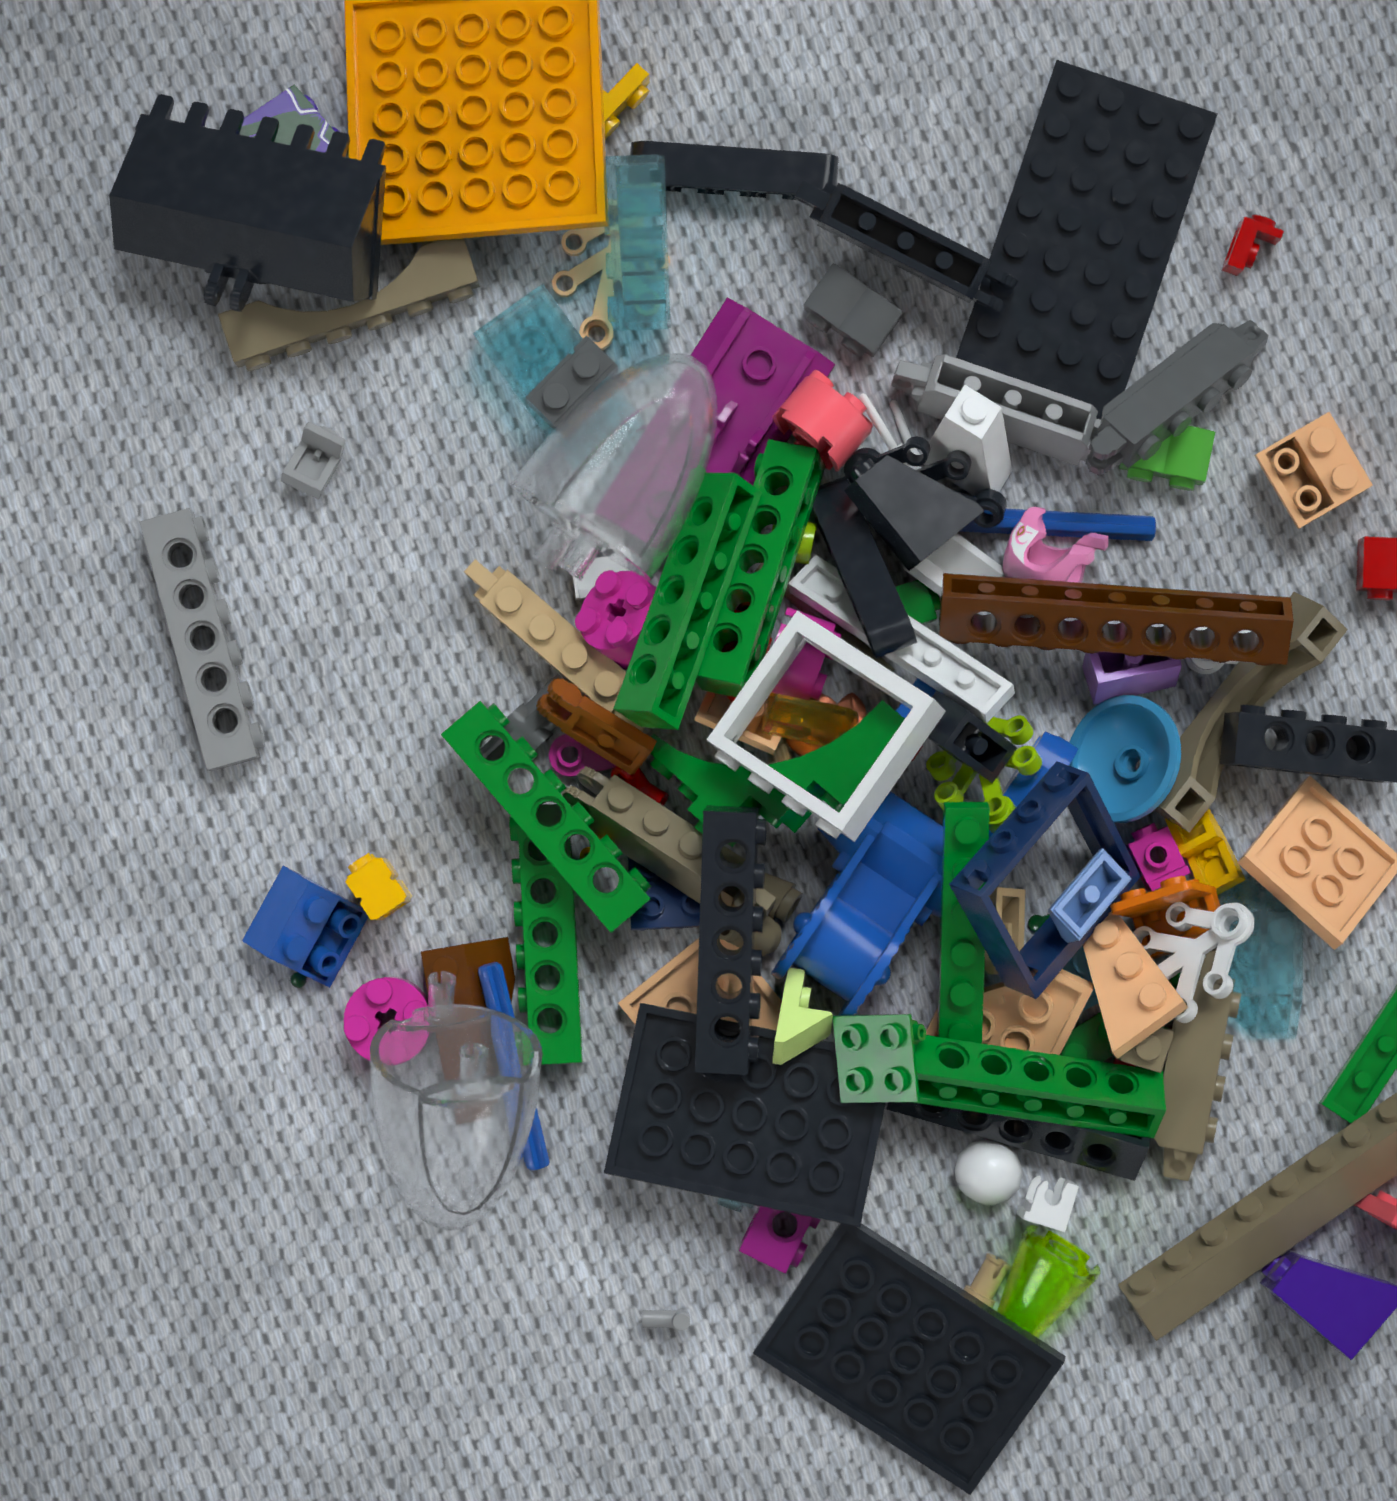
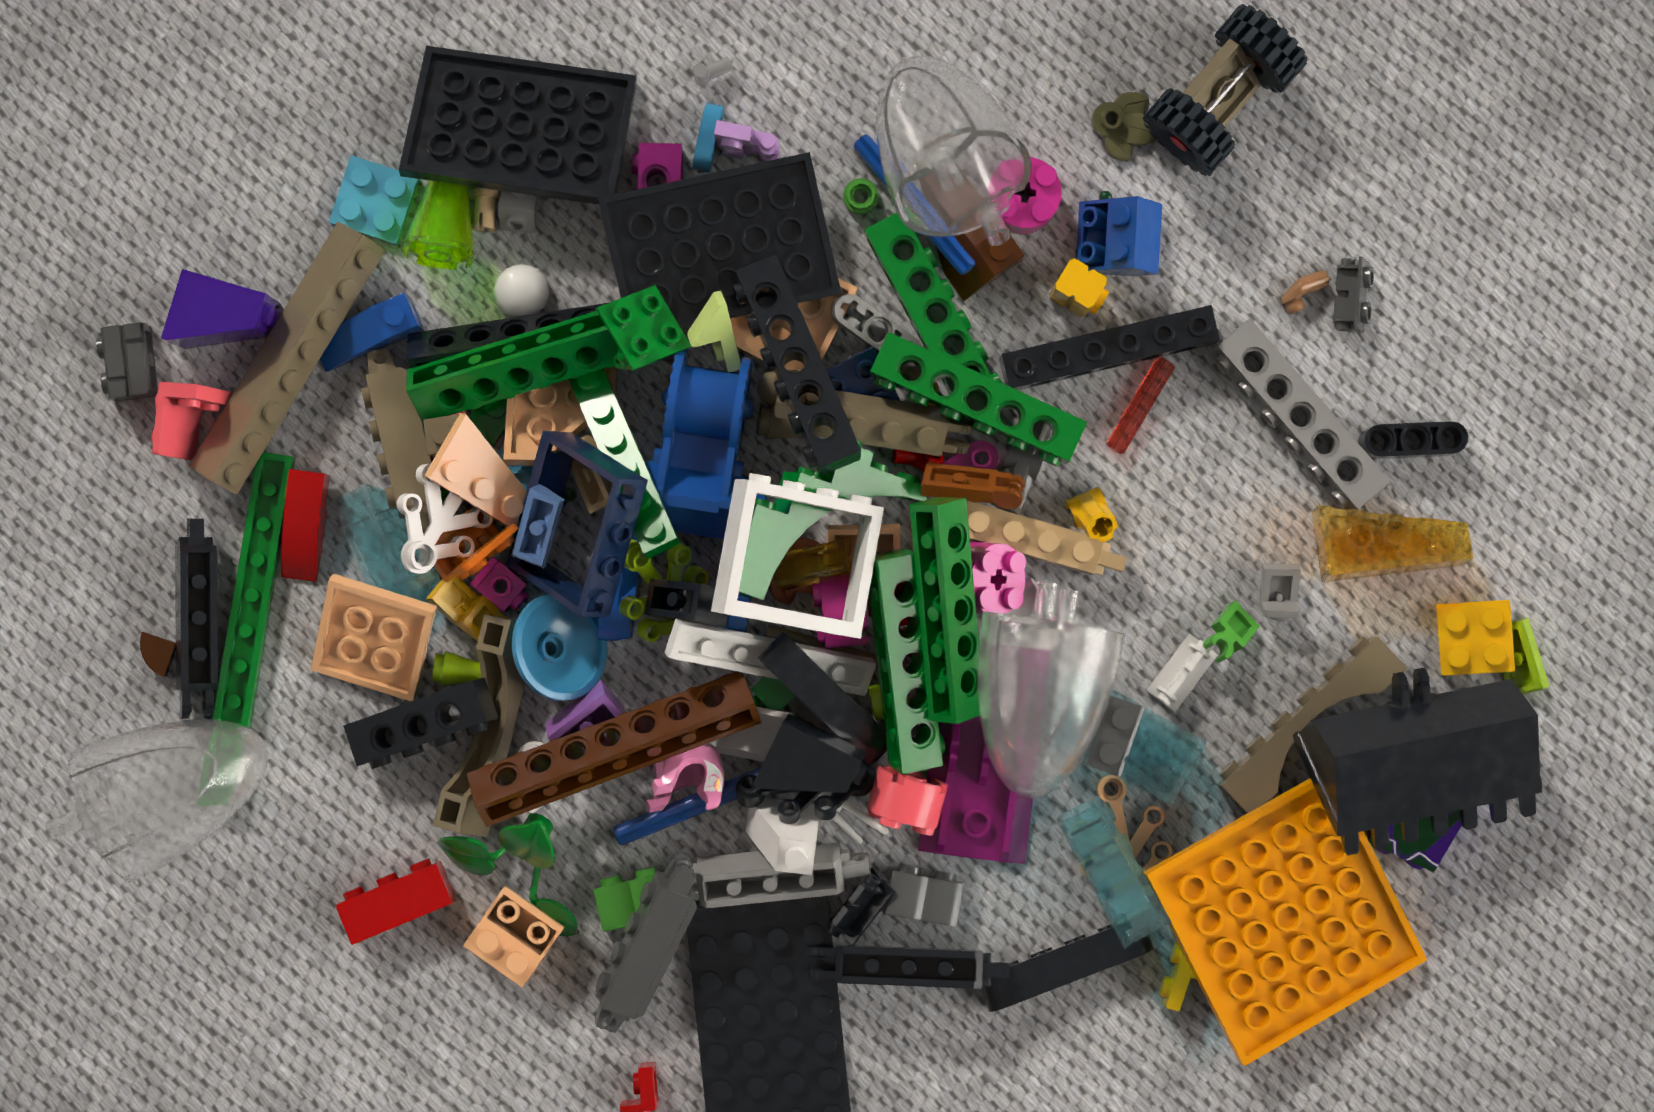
camera: 160 degrees right, 0 degrees up
white hinge [1016,1175,1079,1232] -> none
none -> red slope [281,469,330,582]
none -> blue slope [320,293,424,372]
none -> medium azure plate [329,155,420,246]
none -> lime cone [432,651,481,686]
none -> green plant [438,813,580,936]
none -> light grey bracket [498,191,539,233]
none -> dark azure beam [692,103,724,172]
none -> lavender plate [714,120,780,162]
none -> black hinge [827,867,896,945]
none -> light grey beam [831,294,922,368]
none -> bright green plate [843,178,879,215]
none -> black brick [999,305,1220,390]
none -> yellow piece [1064,486,1119,543]
none -> olive plate [1091,92,1157,162]
none -> clear red axle [1106,357,1175,454]
none -> black plate [1143,4,1308,176]
none -> white hinge [1146,633,1218,712]
none -> bright green plate [1203,601,1260,663]
none -> medium nougat arm [1282,270,1329,315]
none -> clear yellow wedge [1312,505,1473,583]
none -> dark grey hinge [1333,256,1374,333]
none -> black beam [1358,421,1469,459]
none -> yellow plate [1436,600,1515,676]
none -> lime slope [1502,617,1549,694]

